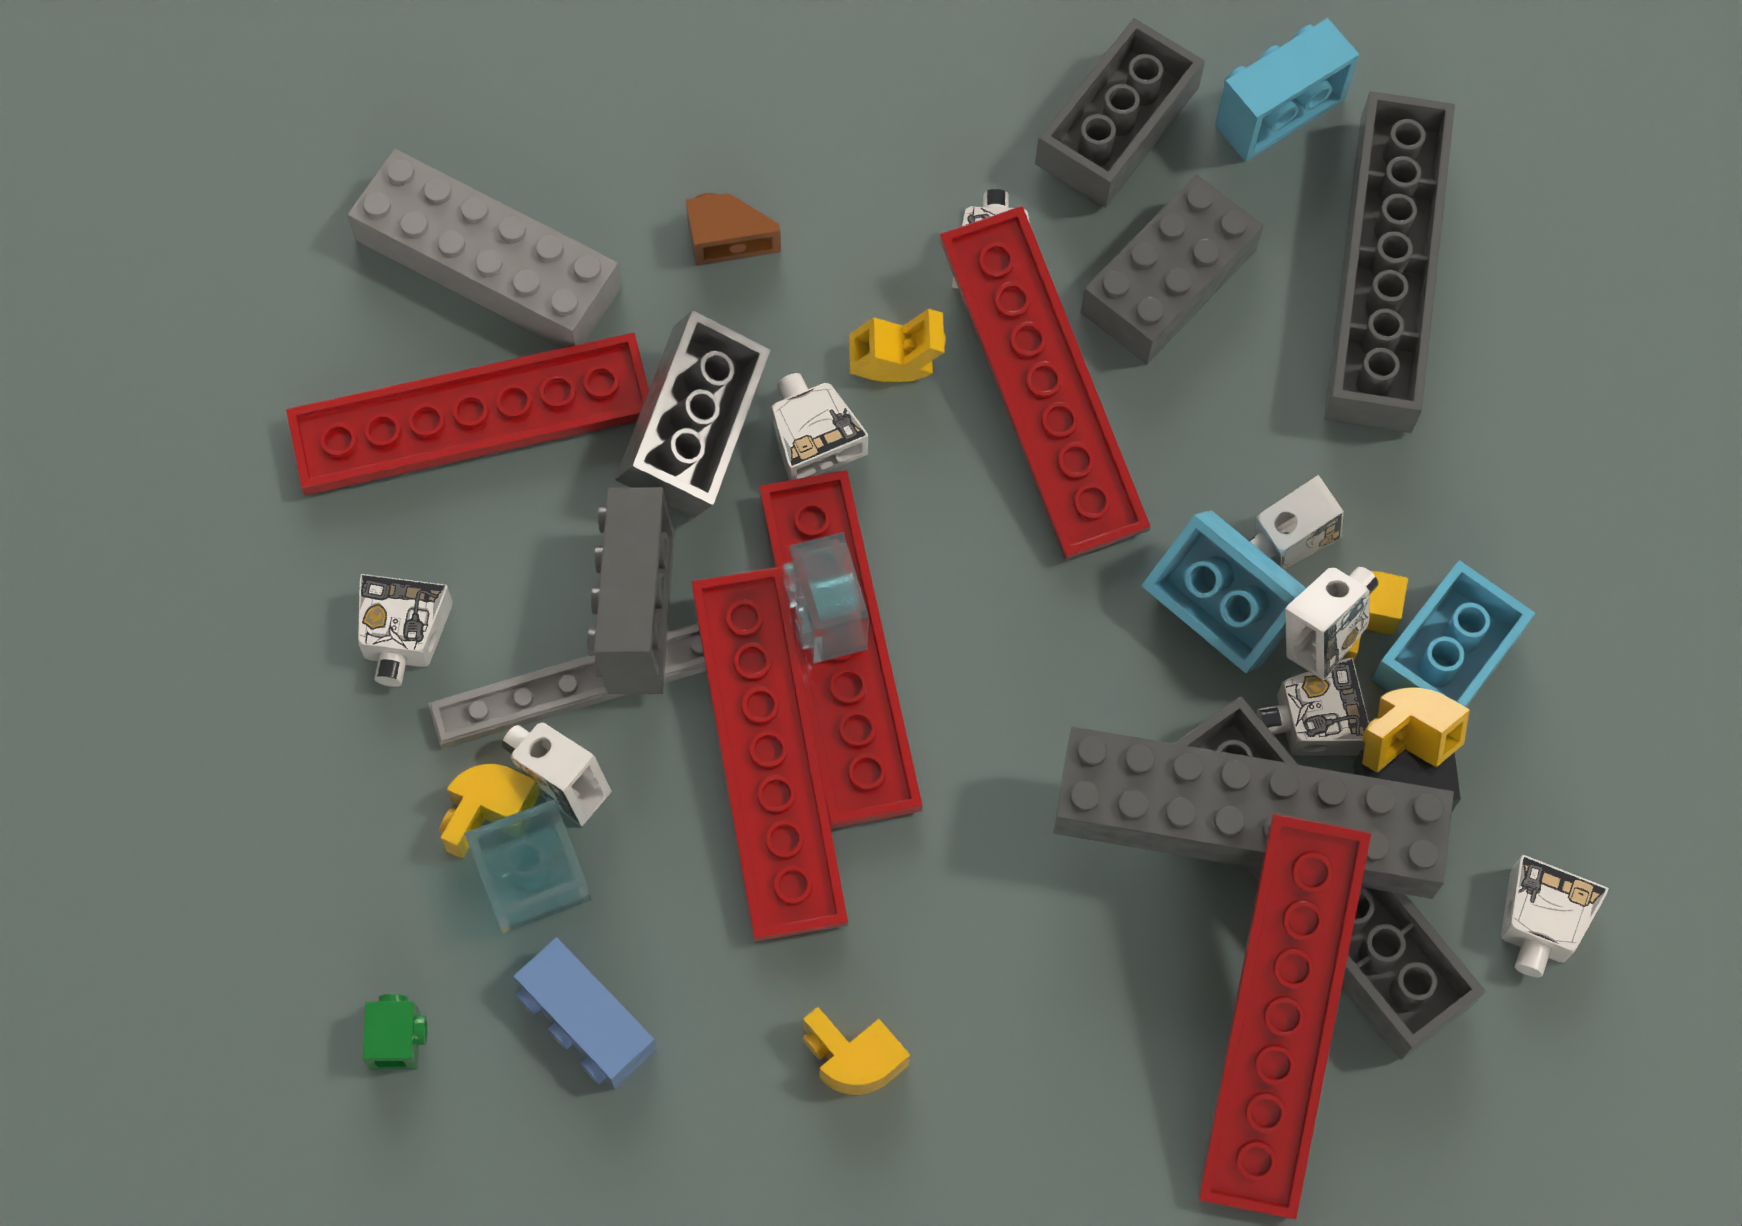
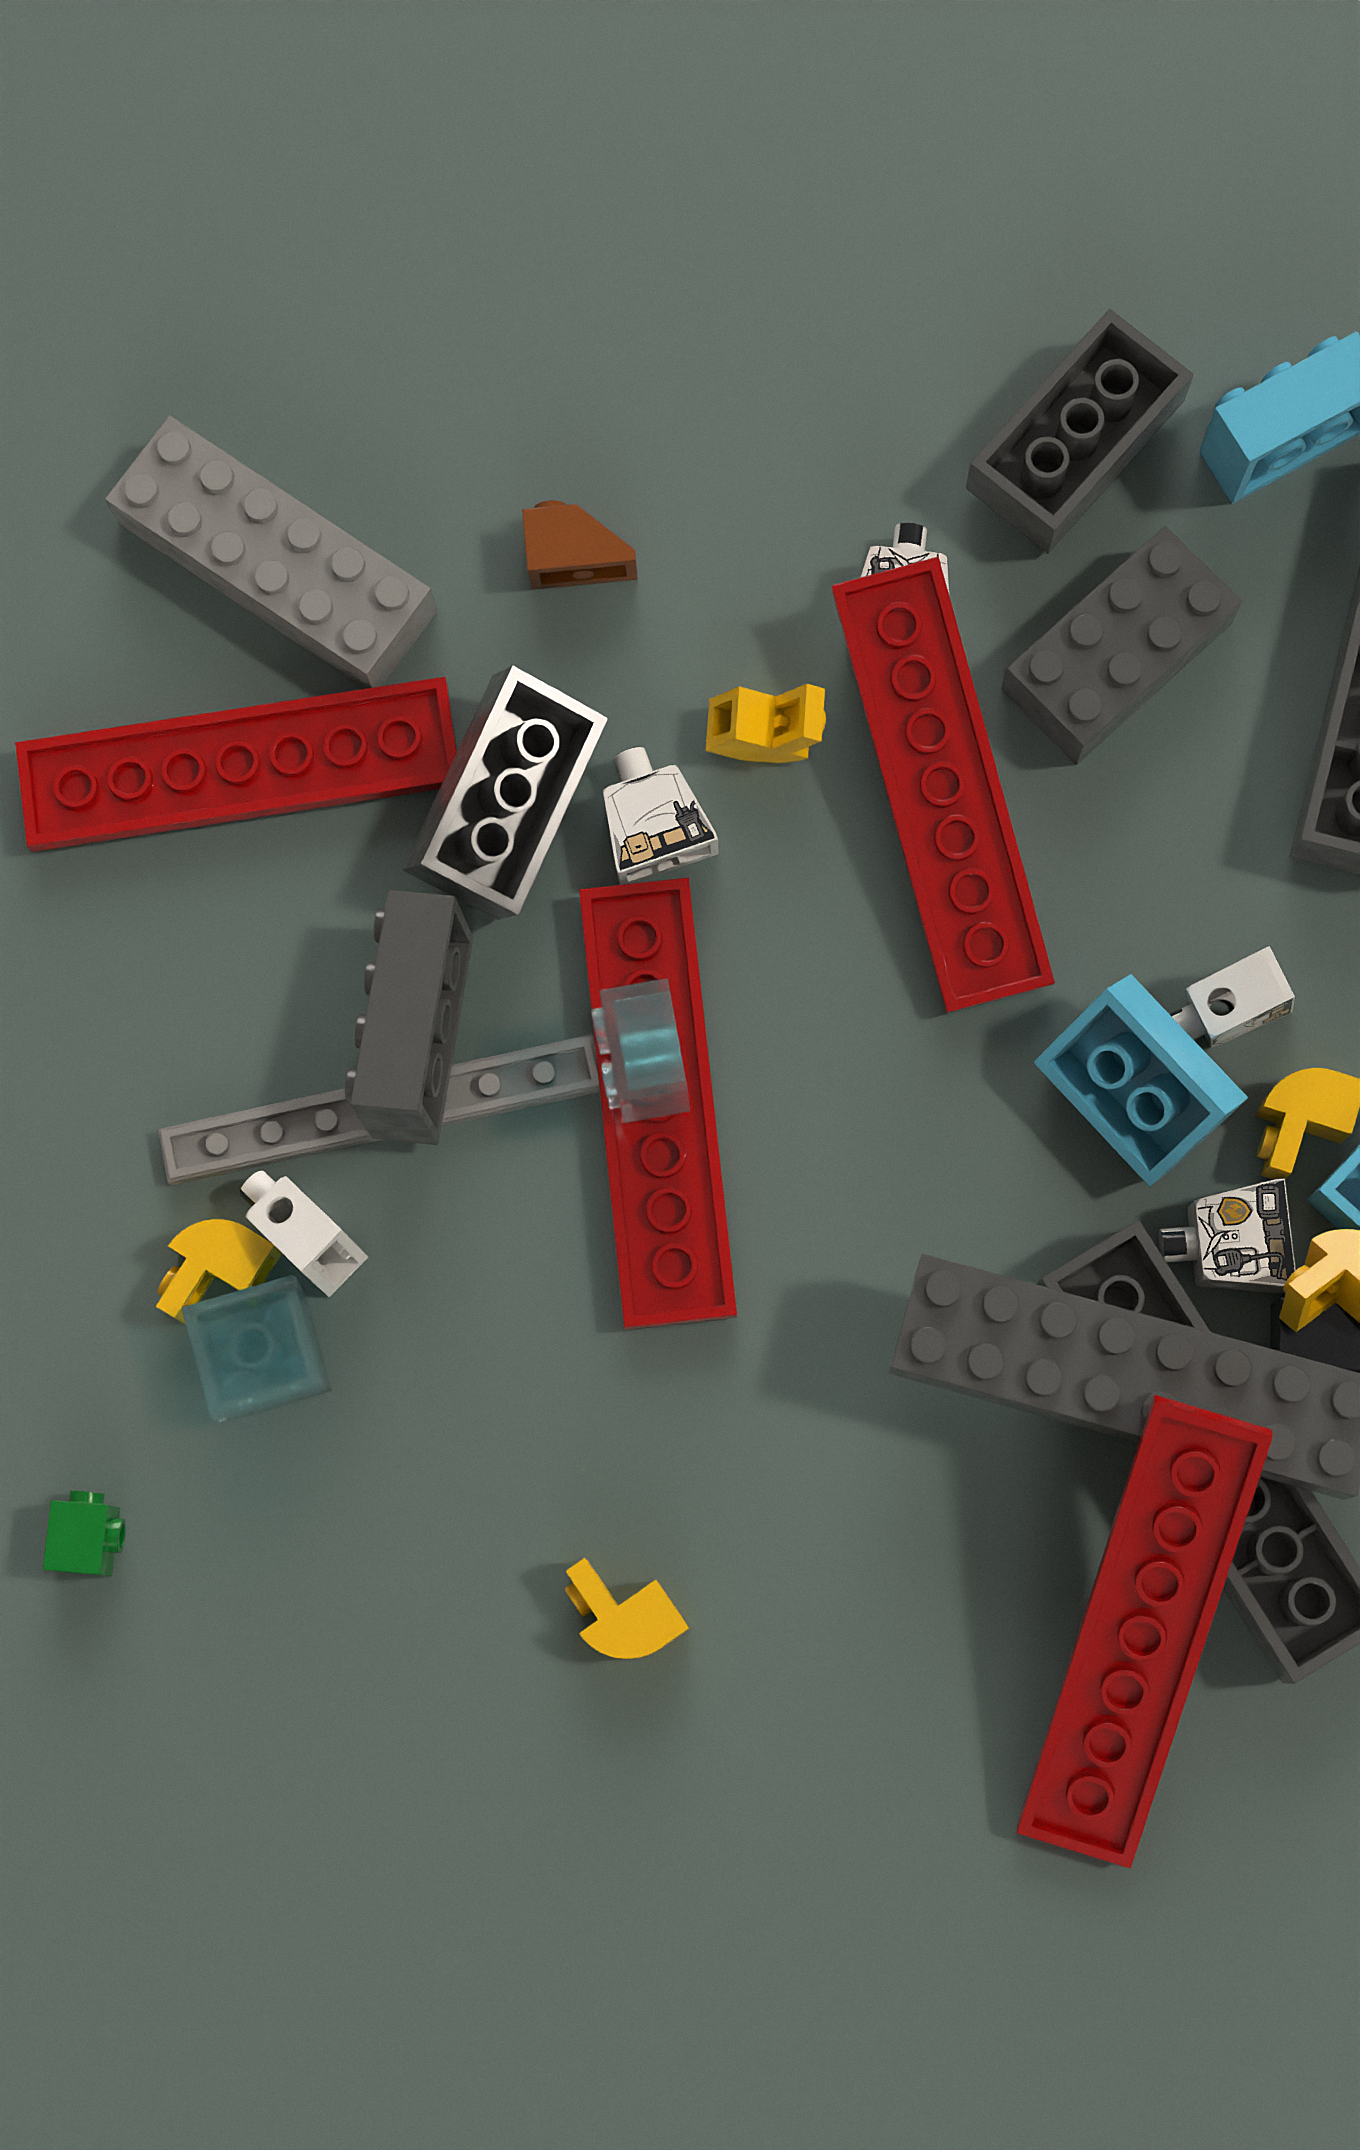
camera: 15 degrees right, 10 degrees up
torso [358,574,453,687] -> none
medium blue brick [513,937,657,1090] -> none
red plate [691,566,848,942] -> none
white torso [1285,567,1379,681] -> none

